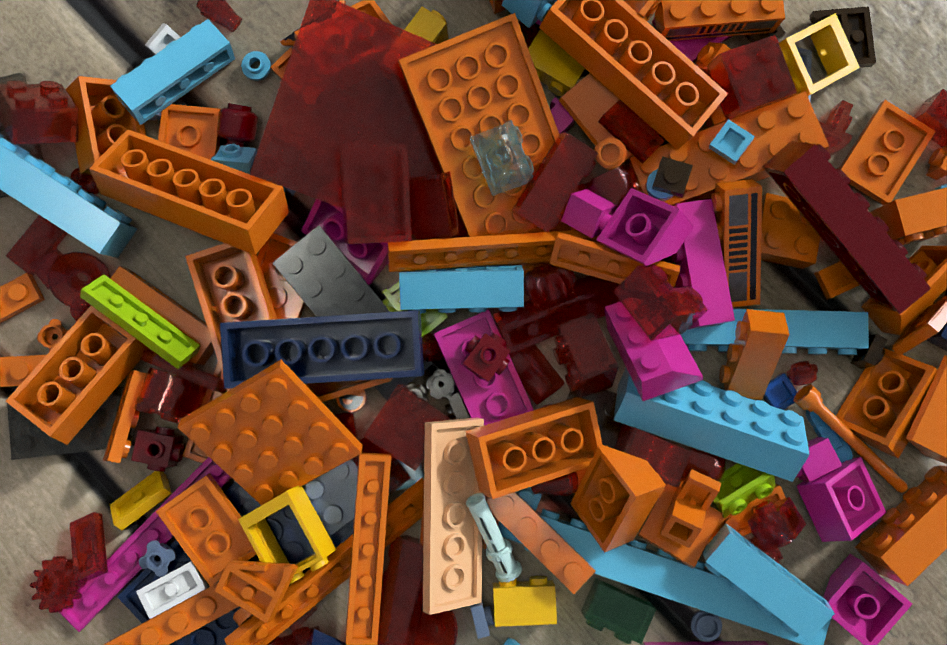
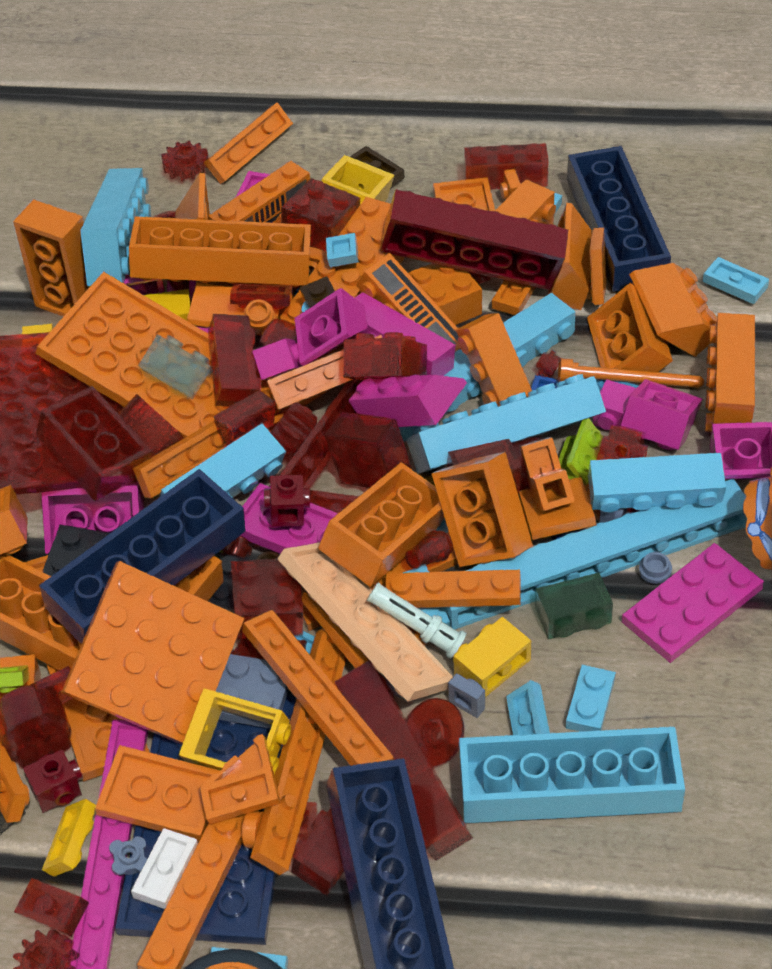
camera: 40 degrees left, 35 degrees down
dark brown plate [851,334,887,369] -> none
none -> clear red slope [214,391,275,448]

